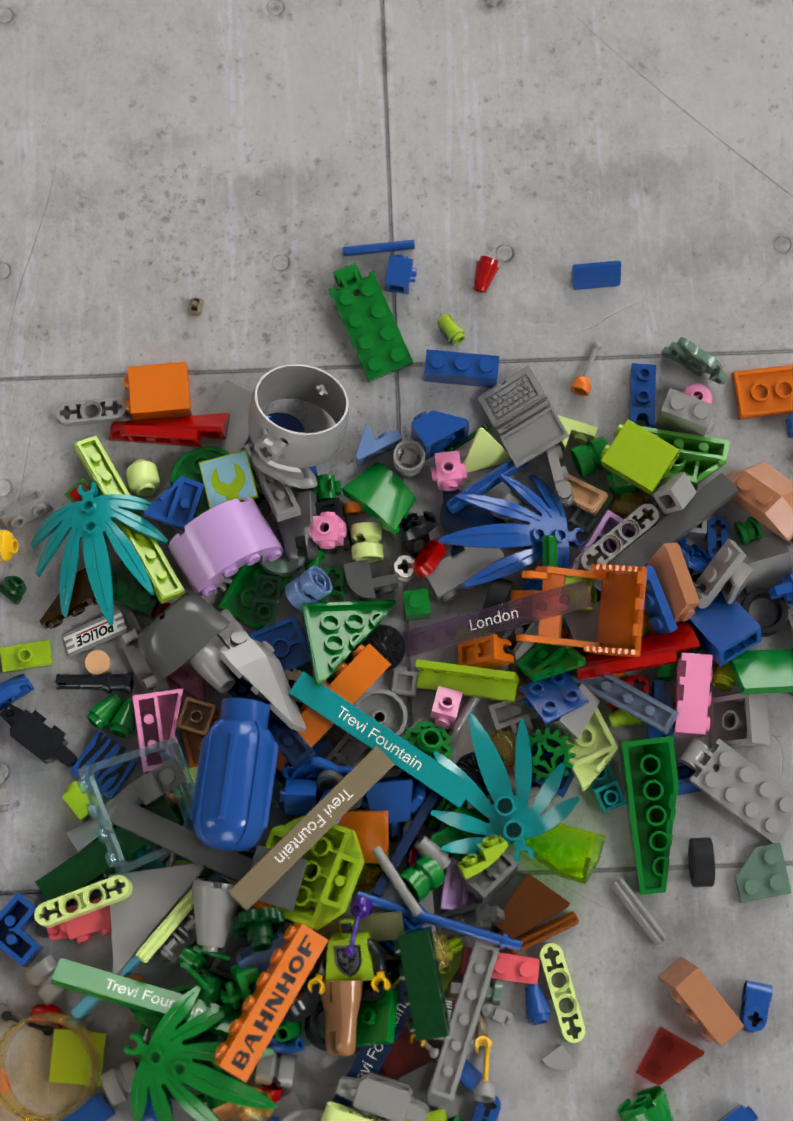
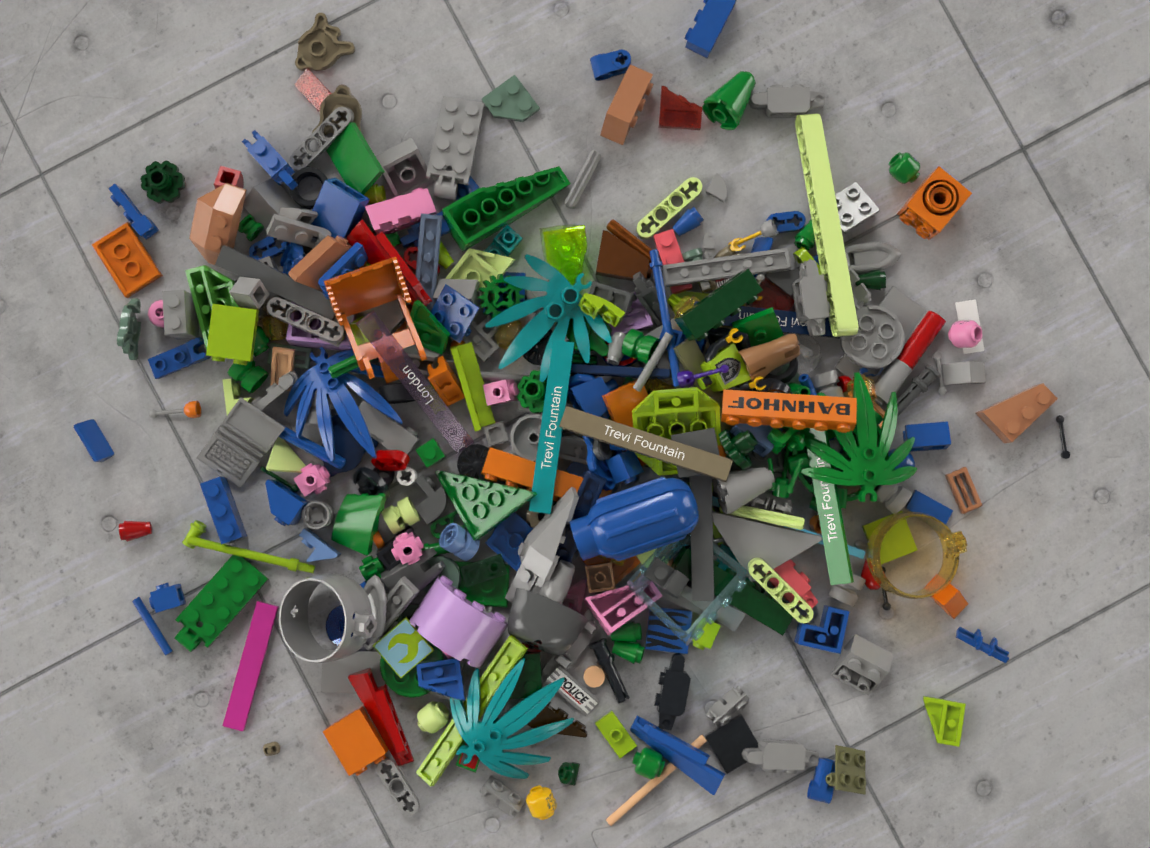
camera: 120 degrees left, 10 degrees up
black tyre [688,837,715,887] -> none
none -> lime bar [187,536,315,574]
none -> dark pink tile [222,601,279,732]

